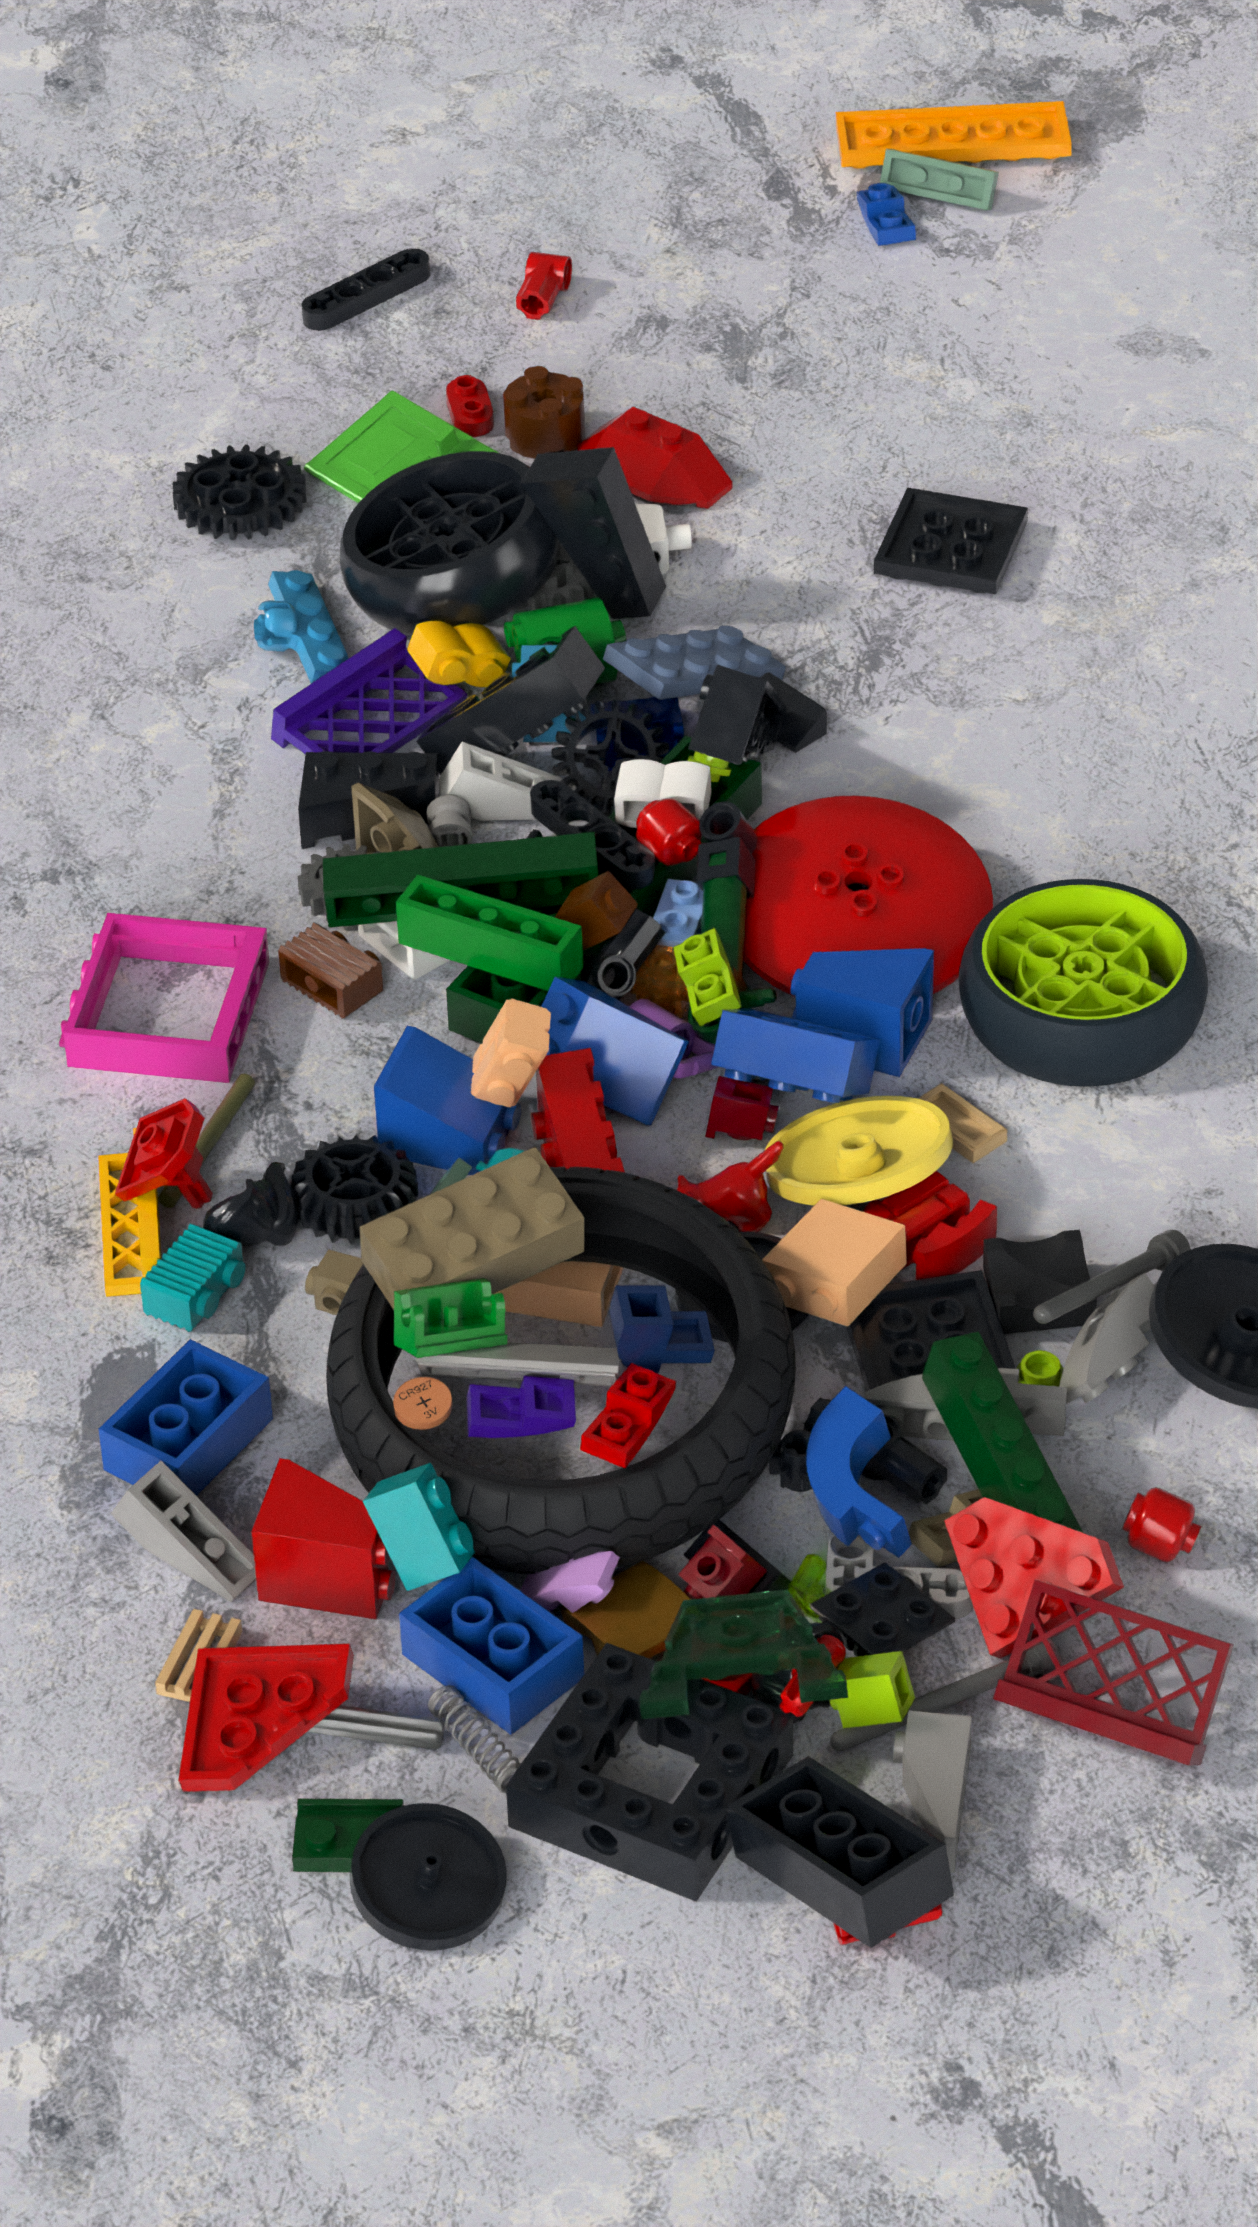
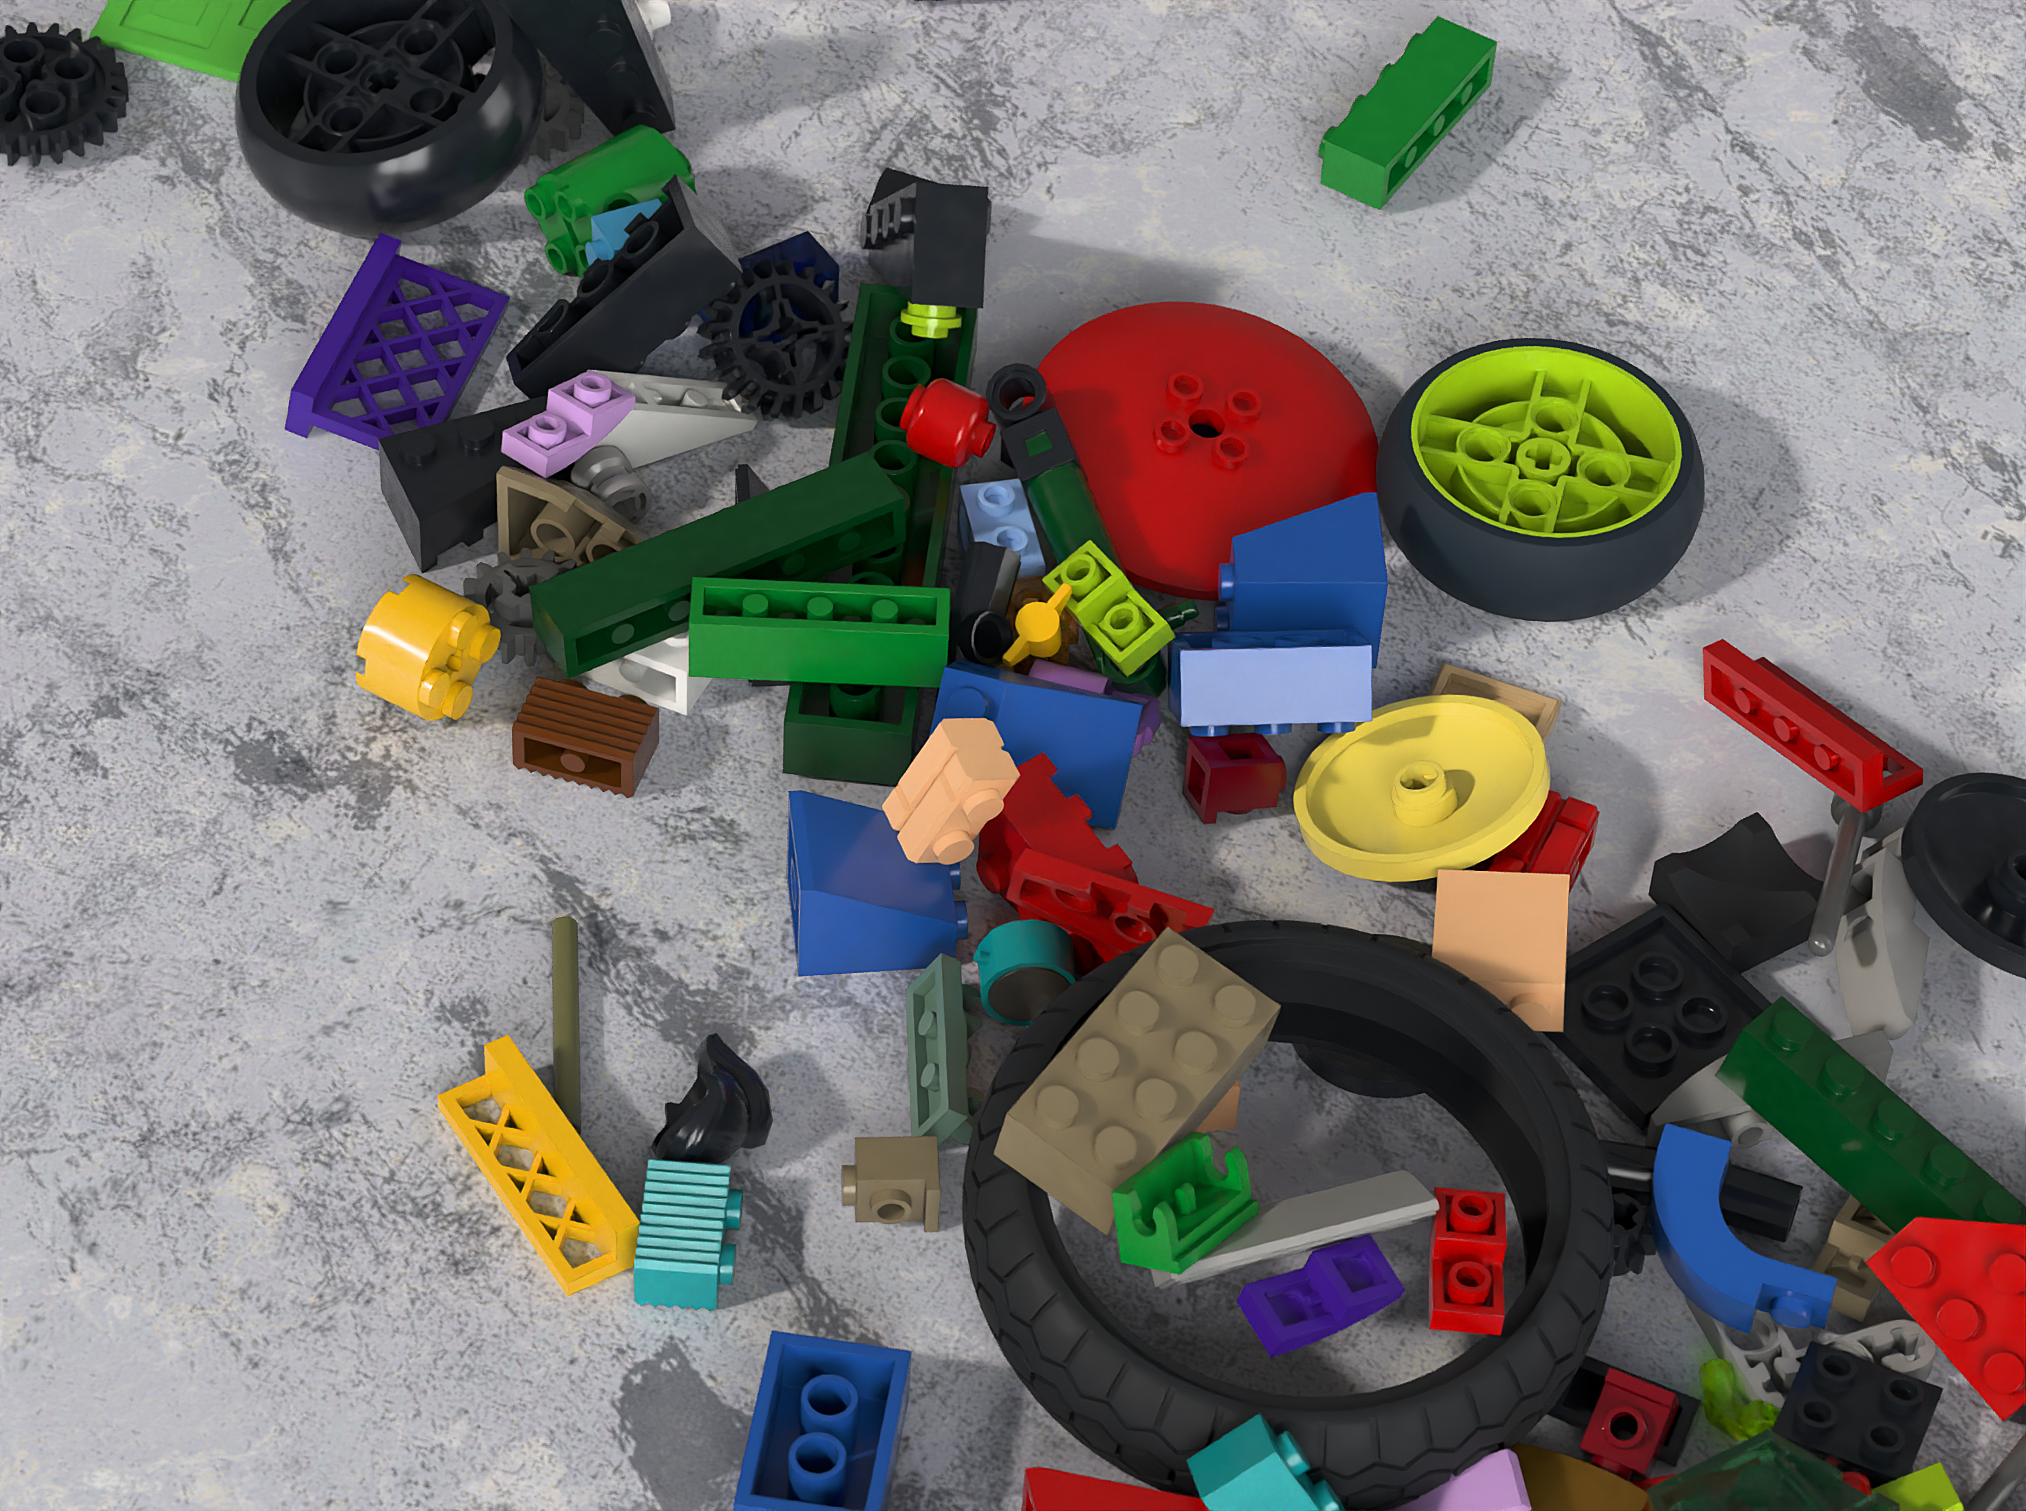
camera: 30 degrees left, 5 degrees up
dark pink window [59,913,270,1083] -> none
red piece [114,1098,213,1209] -> none
dark azure plate [254,570,349,683] -> none
black gear [290,1133,419,1245] -> none
nougat piece [393,1377,453,1430] -> none
yellow brick [407,621,511,687] -> none
black beam [530,780,655,889] -> none
reddish brown brick [555,871,638,951] -> none
sand blue plate [603,625,786,700] -> none
dark blue brick [609,1285,715,1374] -> none
white brick [614,759,711,828] -> none
red animal [676,1141,784,1232] -> none
red slope [912,1199,997,1280] -> none
lime plate [1016,1350,1064,1387] -> none
none -> yellow brick [355,574,501,721]
none -> lavender slope [501,370,636,478]
none -> yellow piece [1002,582,1072,667]
none -> red wing [1005,848,1215,955]
none -> green brick [1318,16,1497,210]
none -> red fence [1703,639,1923,813]

